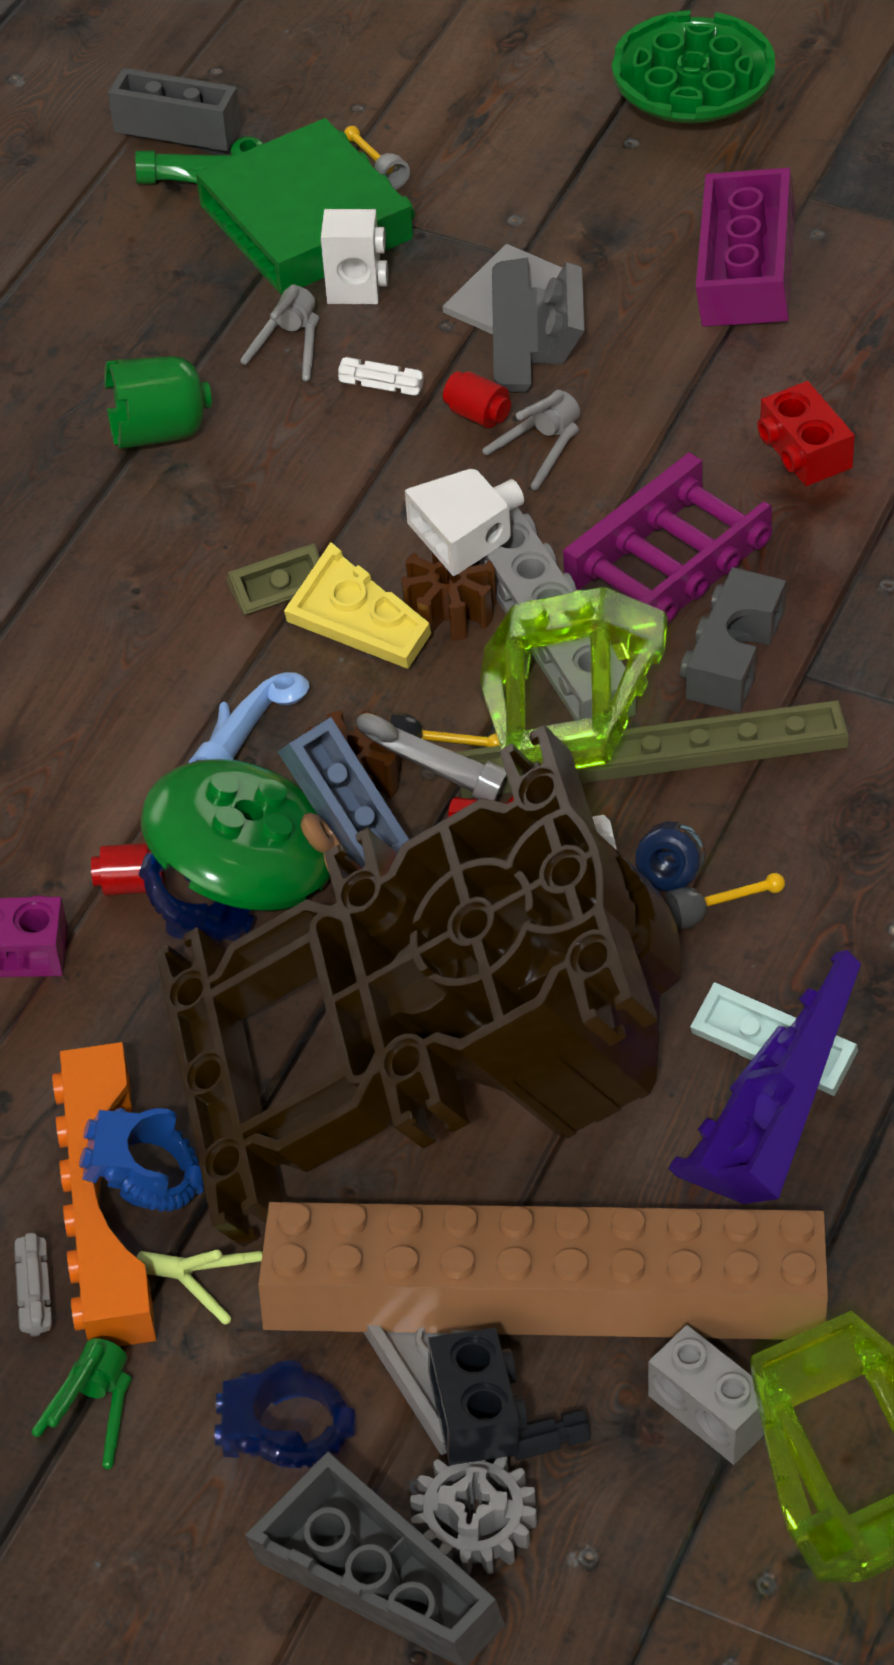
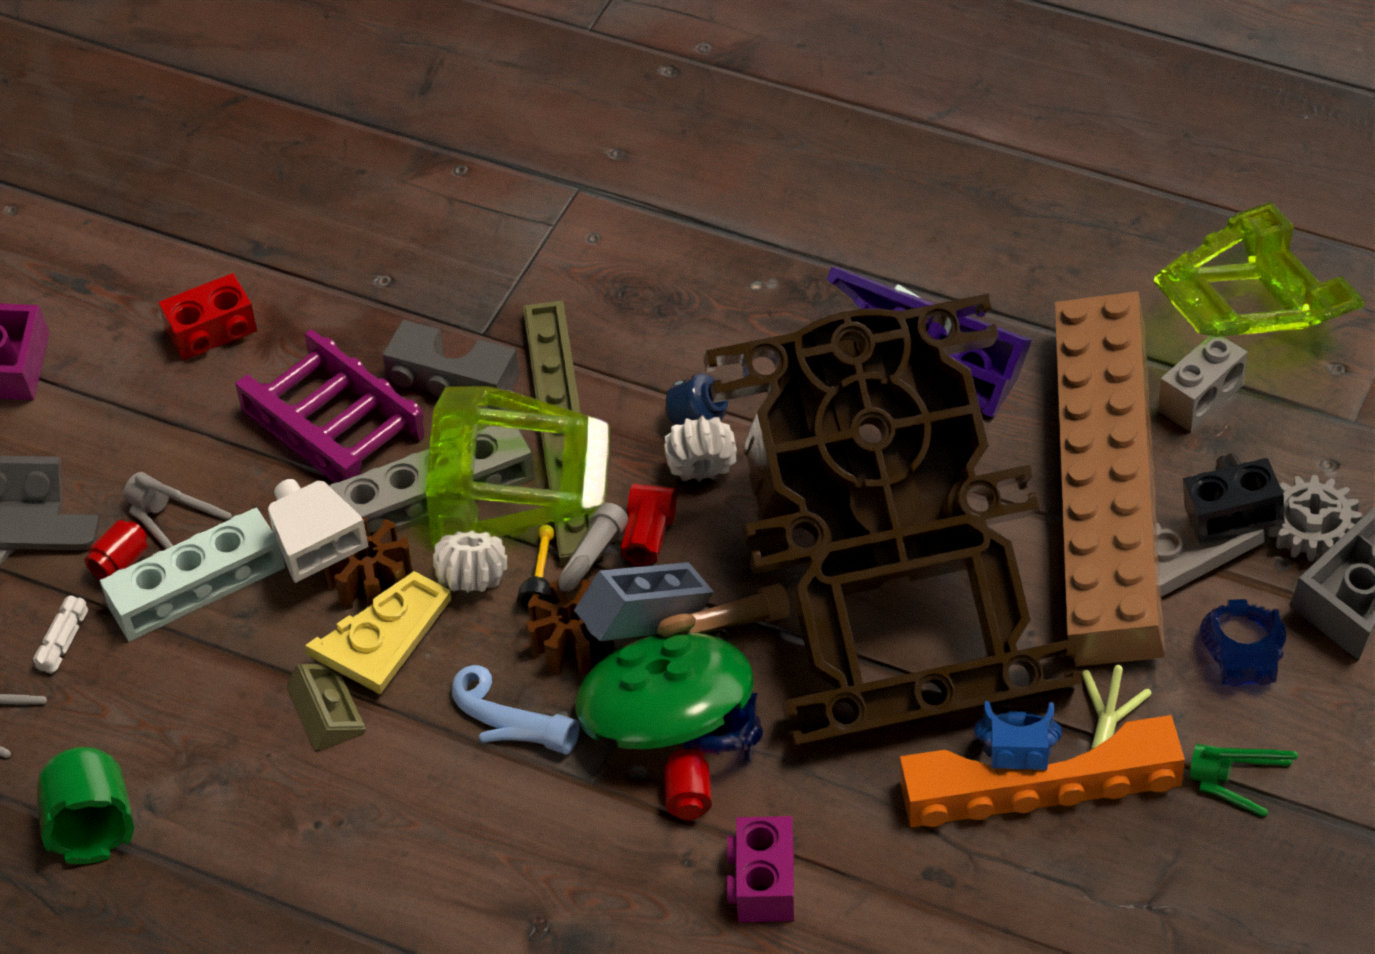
camera: 90 degrees left, 0 degrees up
light grey axle [14,1233,52,1337] -> none
hinge [665,873,785,930] -> none
none -> light aqua brick [100,507,285,642]
none -> white gear [433,530,507,593]

